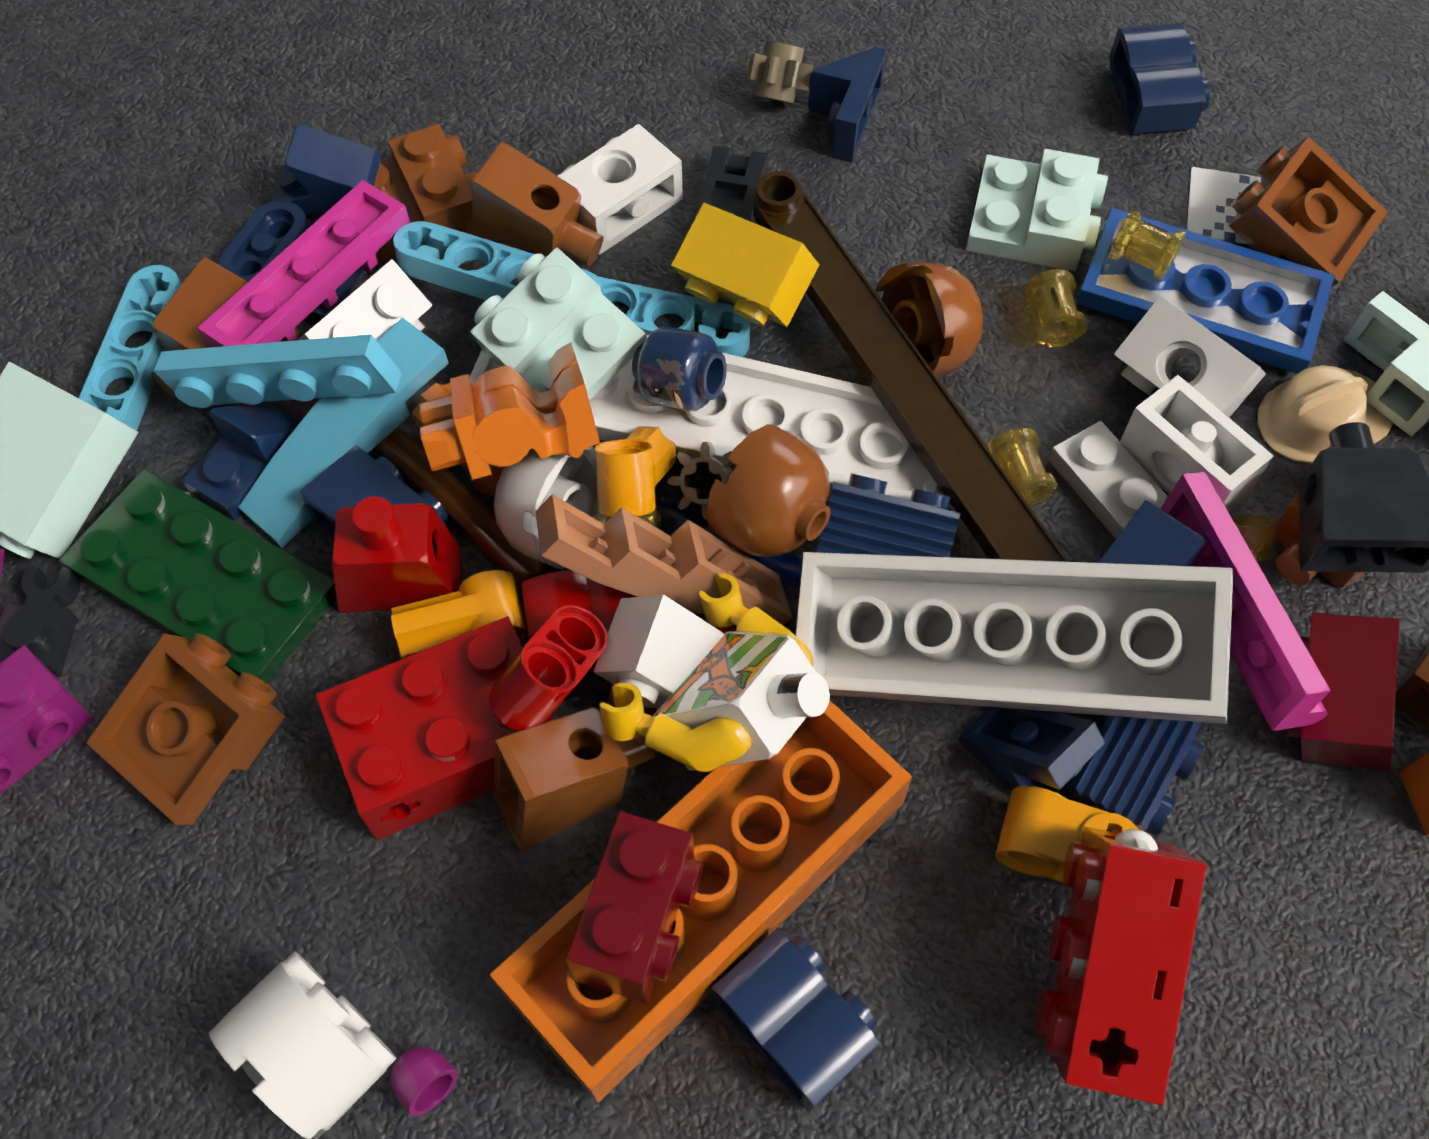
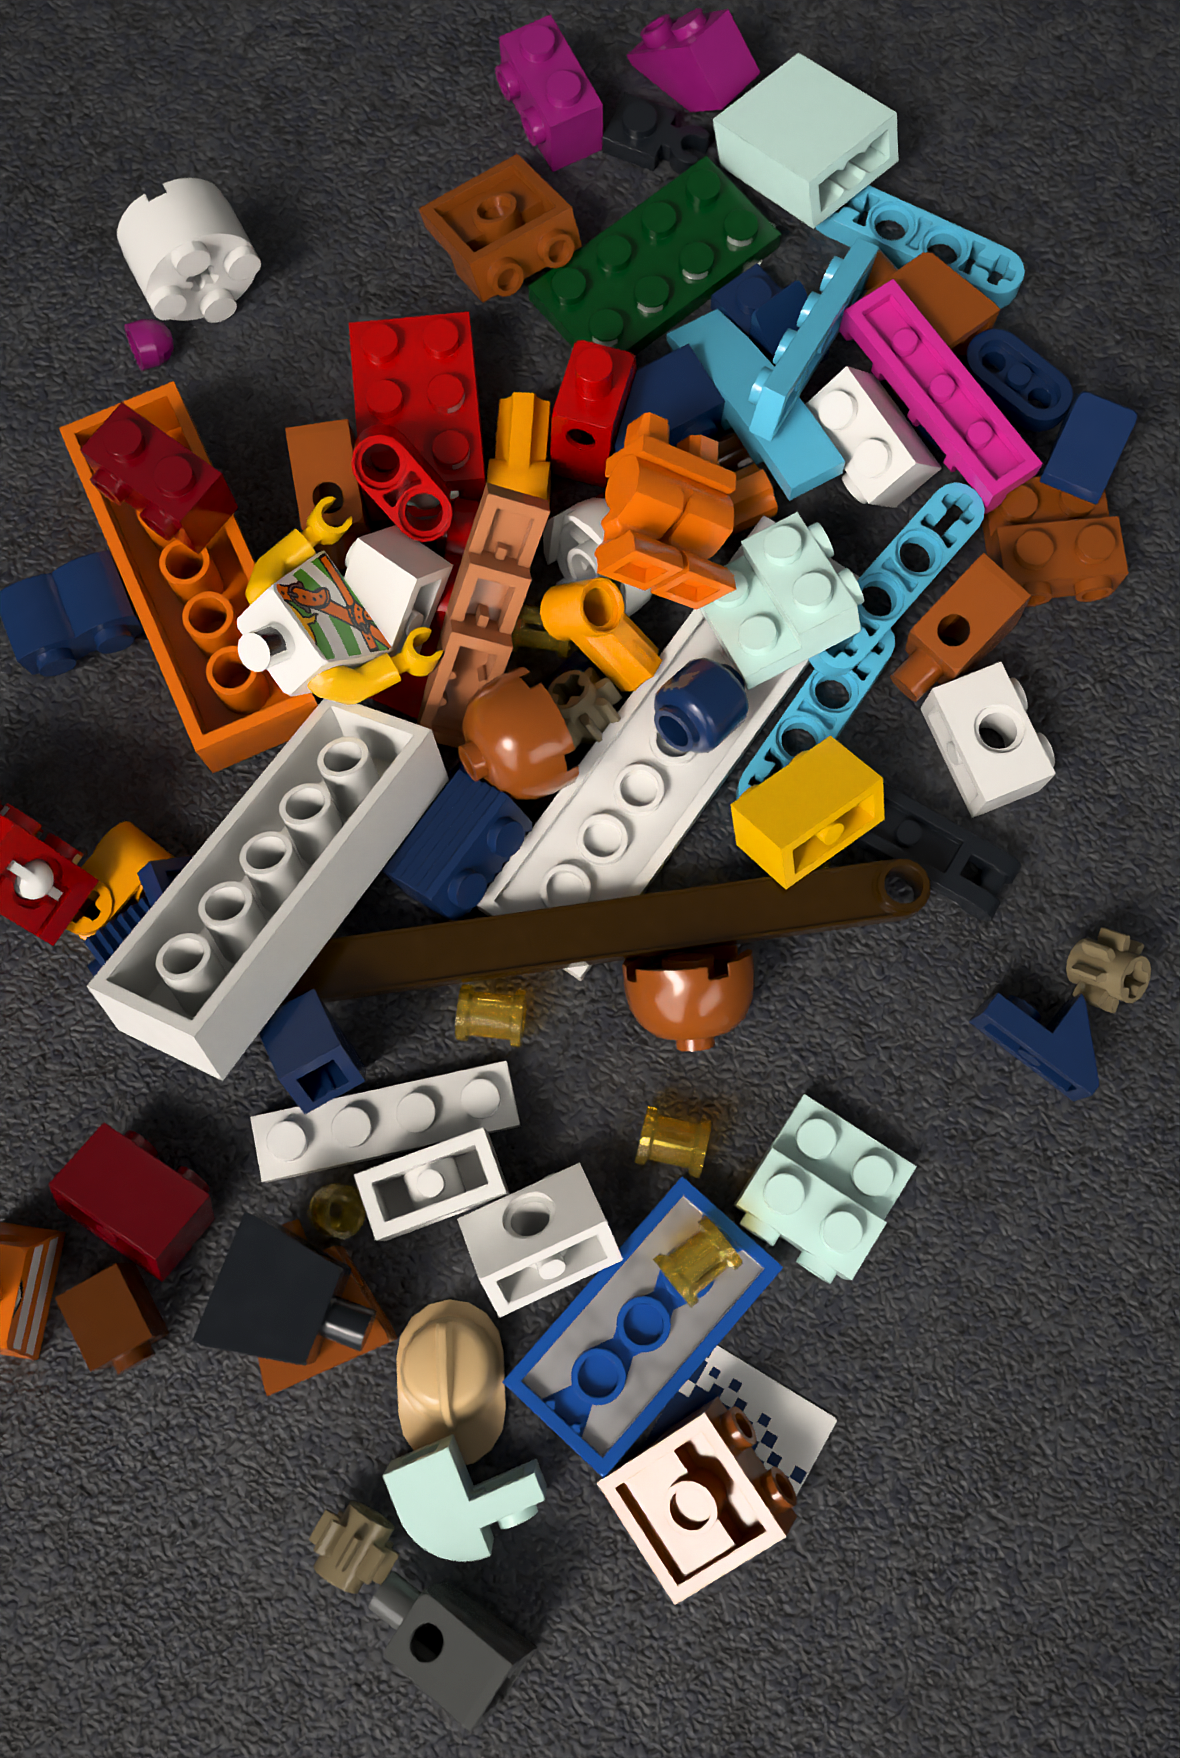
camera: 110 degrees right, 15 degrees up
dark blue brick [1110,23,1210,134] -> none
dark pink hinge [1160,472,1331,731] -> none

